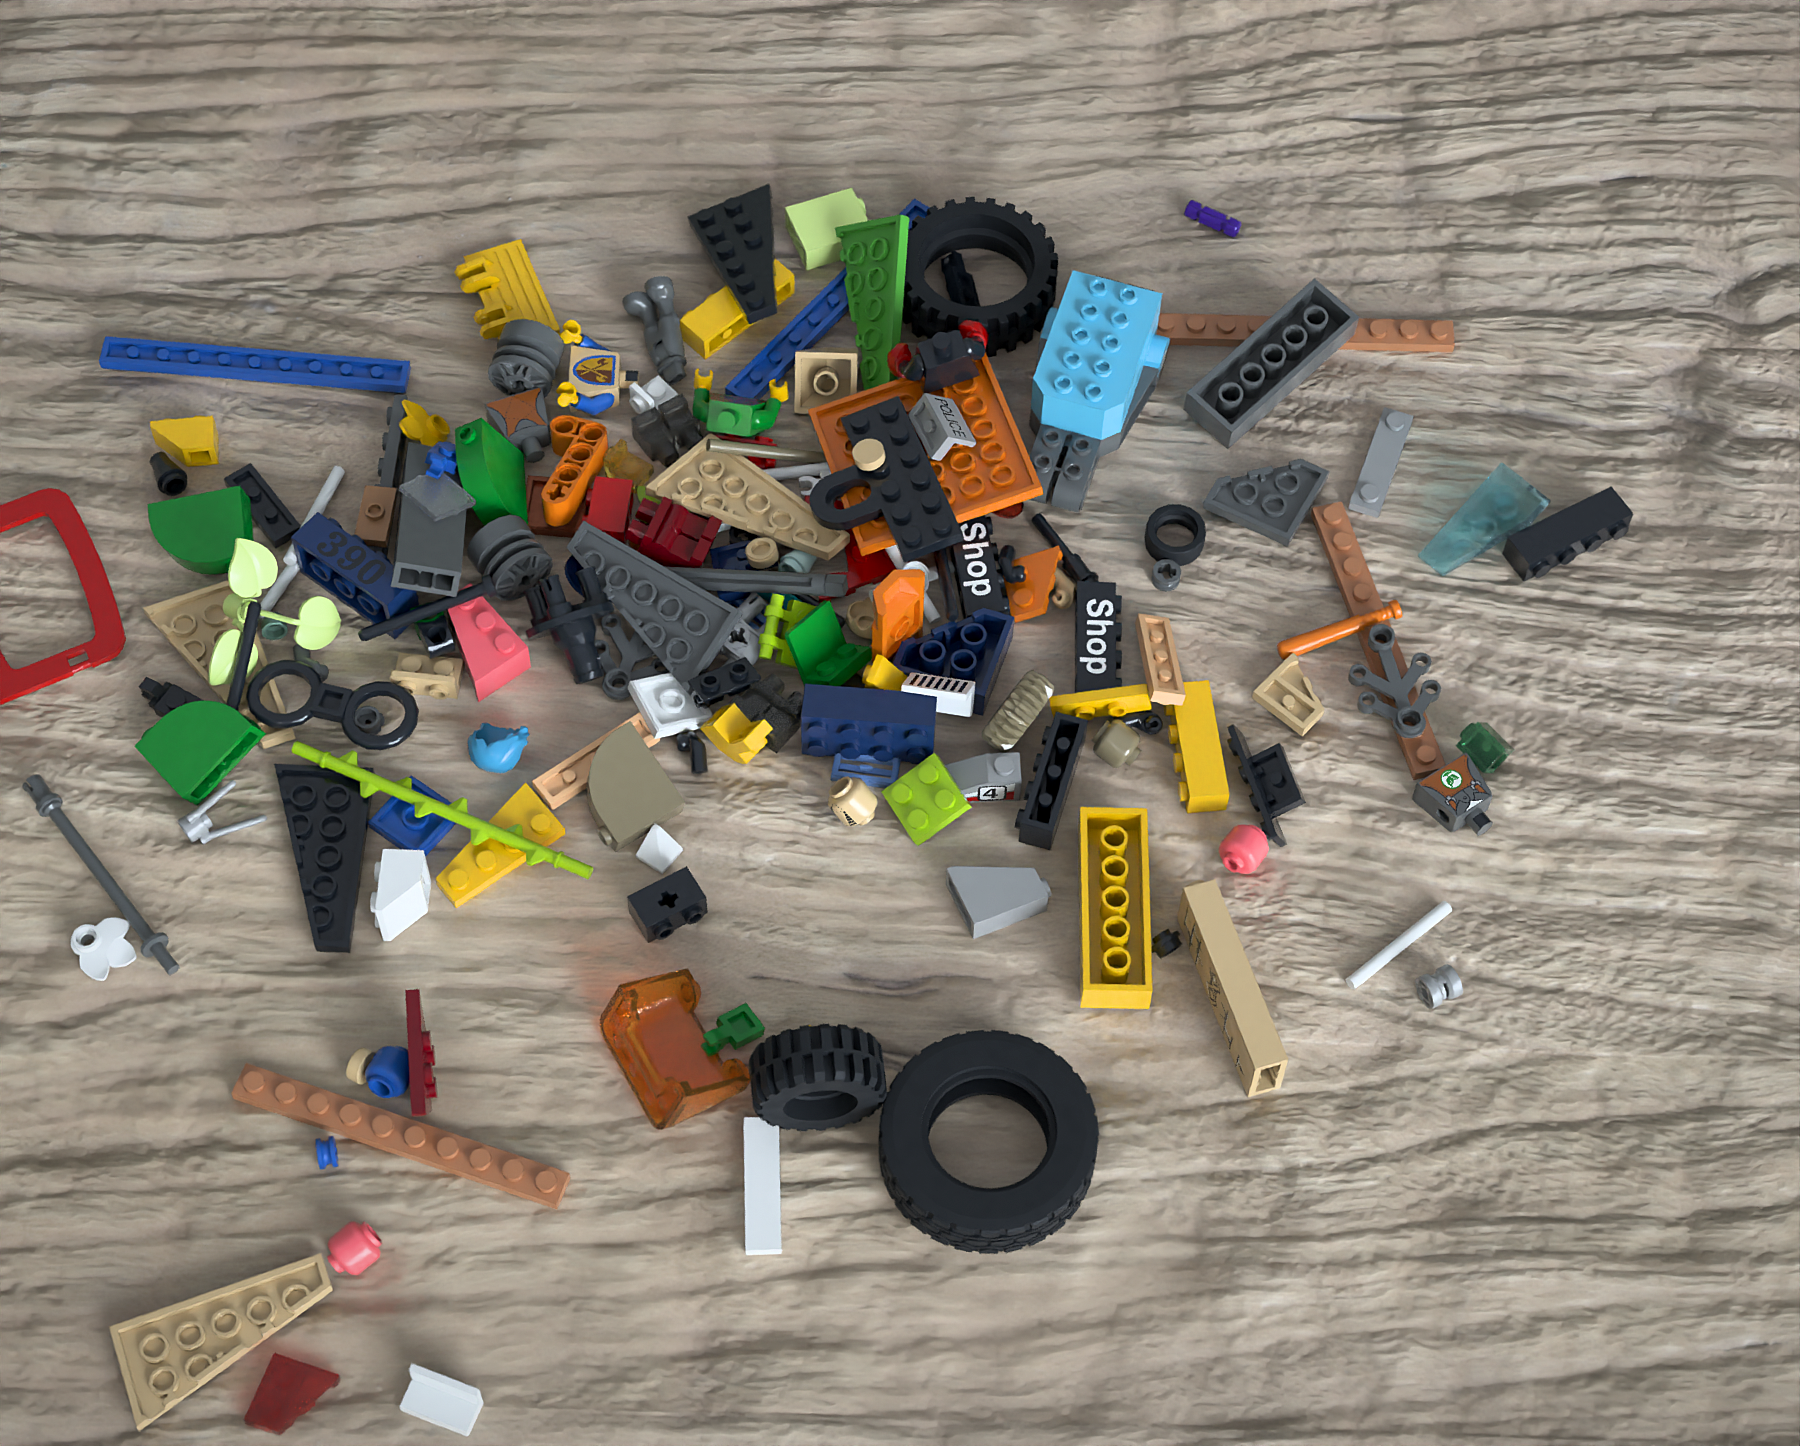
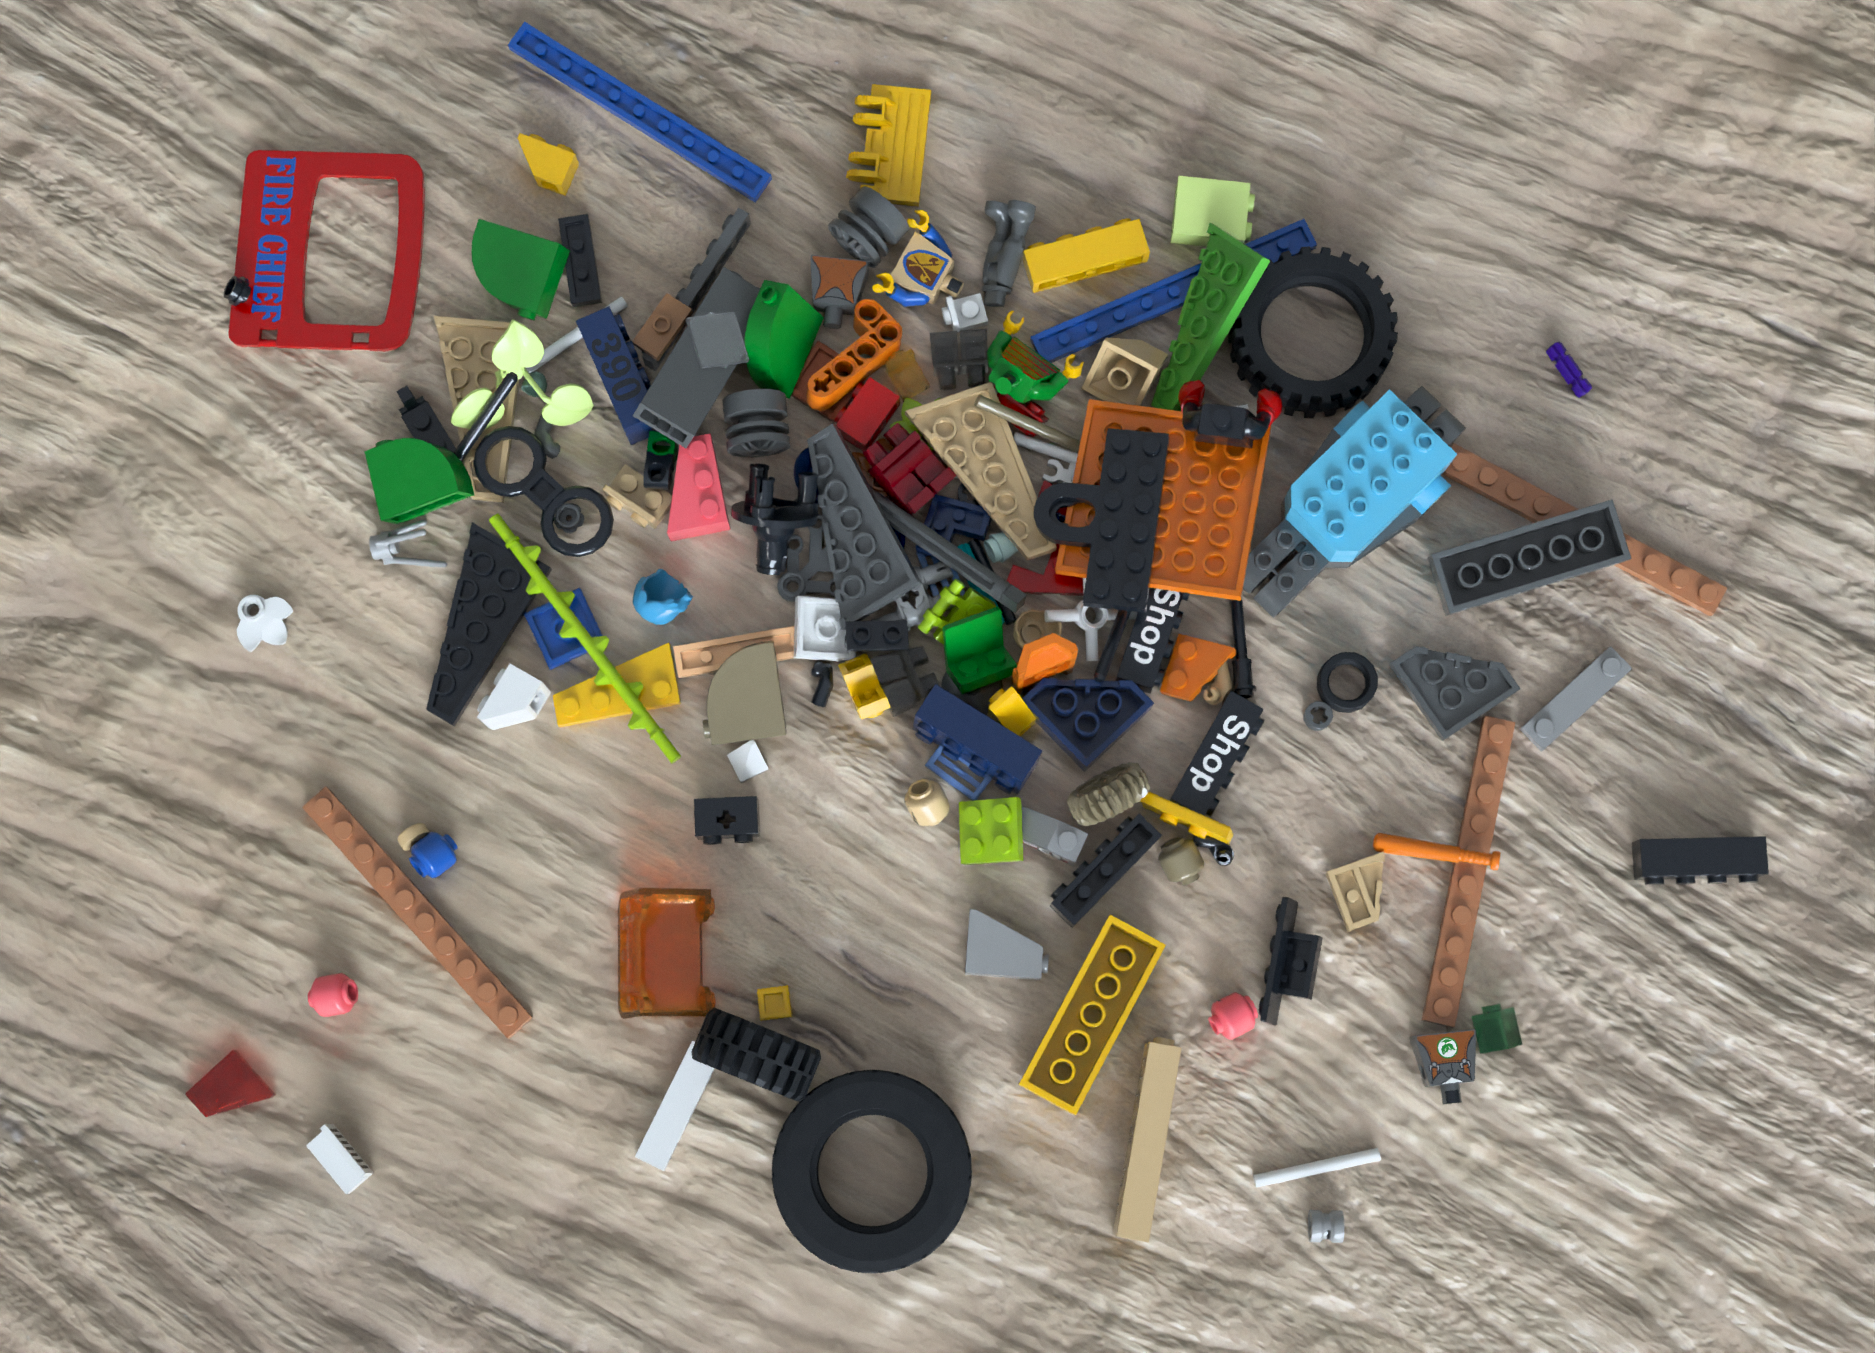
camera: 30 degrees right, 20 degrees up
dark grey bar [22,774,180,975] -> none
tan wing [109,1253,333,1431] -> none
black cone [150,452,187,496] -> none
white bar [283,466,345,566] -> none
blue bush [315,1136,339,1170] -> none
black bar [358,574,498,641] -> none
yellow plate [399,400,450,446] -> none
dark red wing [405,989,438,1117] -> none
blue plate [425,441,458,479] -> none
black wing [687,184,777,325] -> none
green plate [701,1003,765,1057] -> none
tan tile [745,537,779,569] -> none
tan tile [852,439,886,471] -> none
white panel [901,672,975,717] -> none
light grey panel [908,393,977,461] -> none
black hinge [941,250,980,306] -> none
black arm [998,545,1026,585] -> none
light nougat plate [1135,613,1186,706] -> none
black plate [1151,929,1182,959] -> none
yellow brick [1163,680,1230,814] -> none
dark grey plant [1348,624,1441,738] -> none
clear light blue wedge [1418,462,1551,576] -> none

